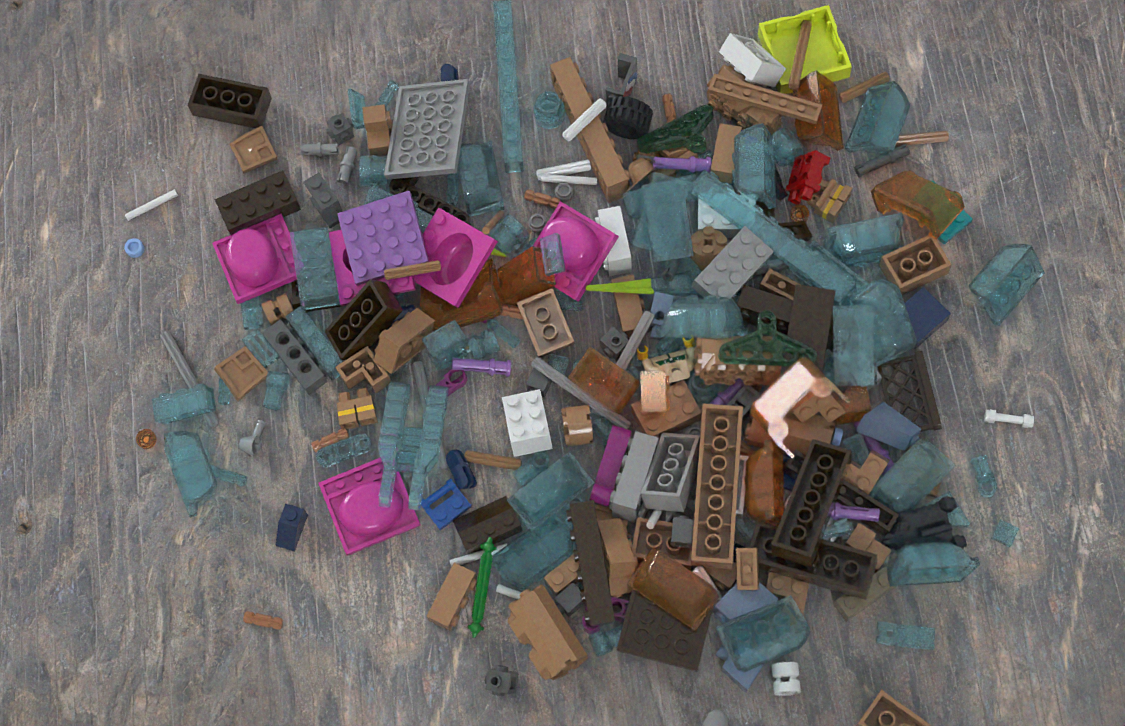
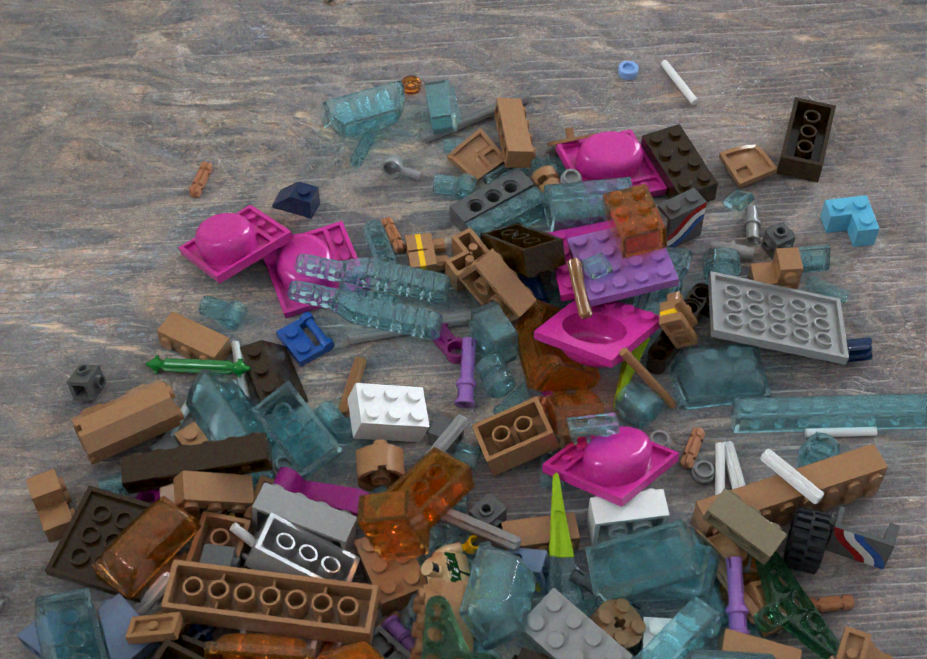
camera: 85 degrees right, 15 degrees down
dark blue arm [446,449,477,489] -> none
none -> medium nougat brick [25,469,75,543]
none -> dark pink piece [178,204,294,284]
none -> clear light blue piece [199,295,248,330]
none -> medium nougat brick [494,98,536,168]
none -> medium nougat piece [547,127,595,146]
none -> light grey plate [560,169,582,190]
none -> clear light blue tile [581,252,613,280]
none -> clear orange brick [603,183,667,258]
none -> medium nougat hips [659,291,698,349]
none -> dark tan brick [702,488,787,565]
none -> clear light blue tile [723,190,754,211]
none -> white bar [805,427,877,438]
none -> medium azure brick [820,195,880,247]

